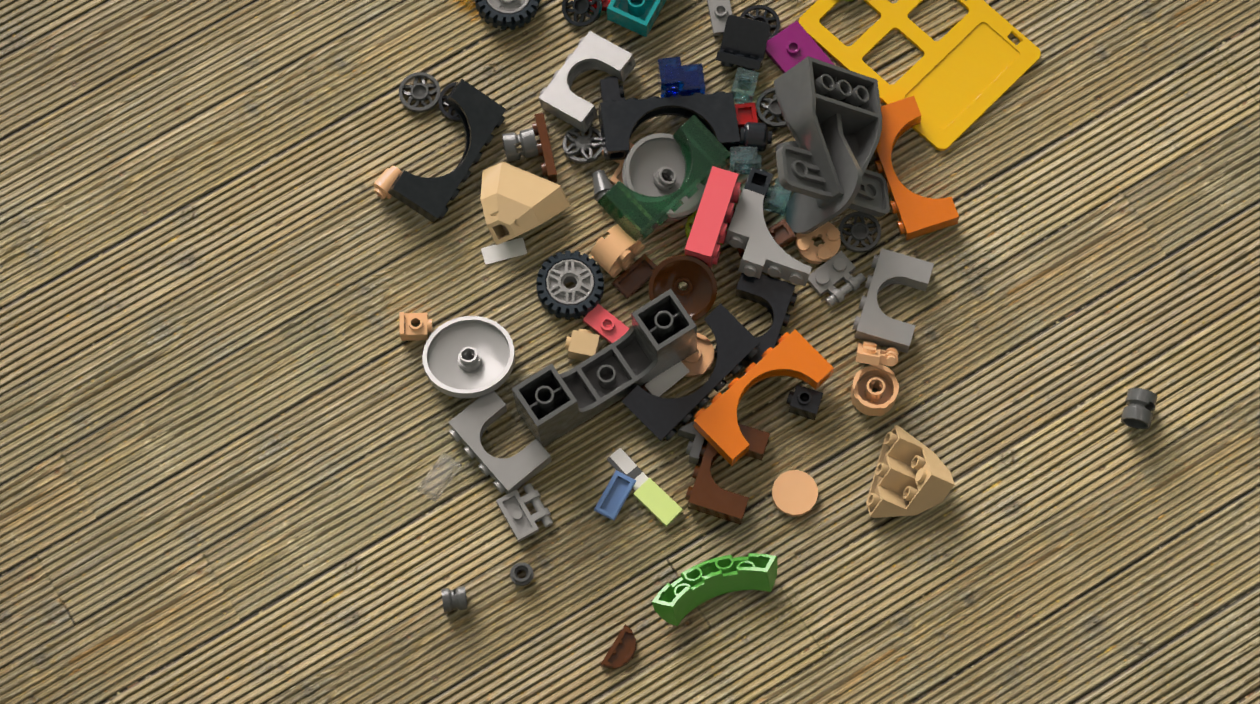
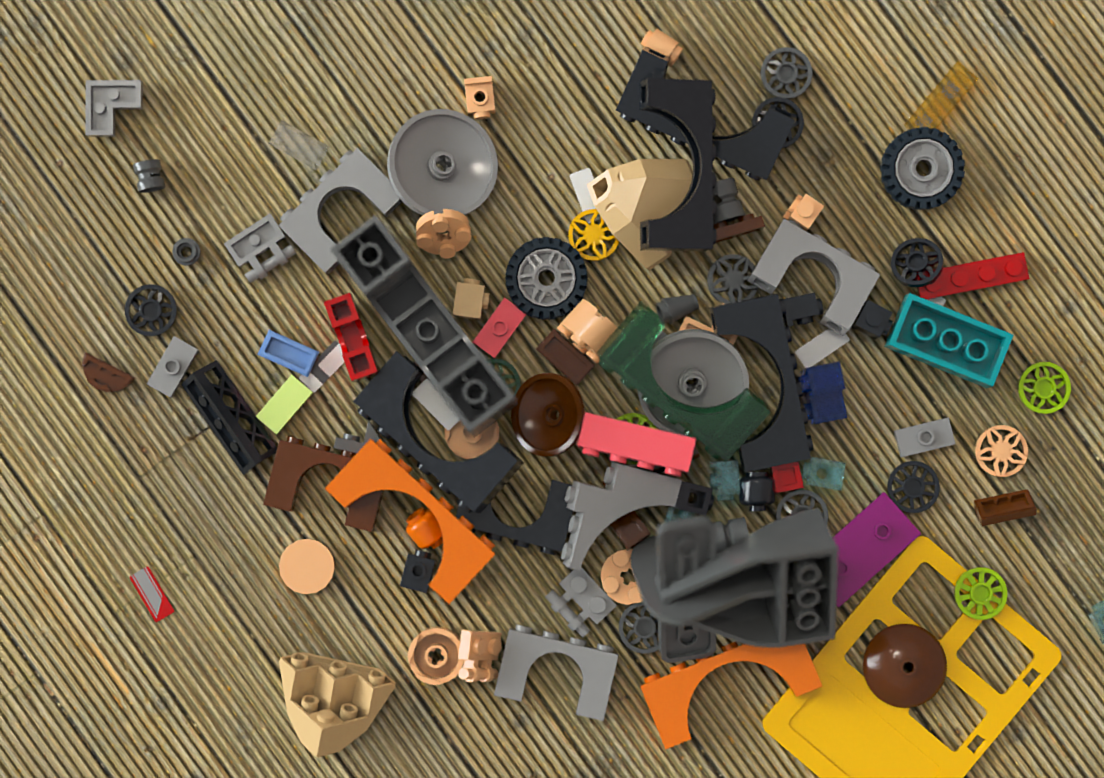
camera: 85 degrees right, 15 degrees up
bright green brick [652,553,778,626] -> none
black bracket [716,14,771,72] -> none
none -> light grey plate [85,80,143,137]
none -> black wheel [125,284,178,336]
none -> sticker [130,566,174,622]
none -> light grey plate [147,336,199,398]
none -> black fence [181,360,277,475]
none -> red arch [324,293,379,383]
none -> orange head [406,507,443,549]
none -> light nougat plate [416,209,471,259]
none -> yellow wheel [568,209,619,261]
none -> black arch [639,78,717,251]
none -> light nougat brick [783,194,824,231]
none -> white sticker [795,328,850,369]
none -> black brick [851,300,893,340]
none -> reddish brown dish [862,624,947,708]

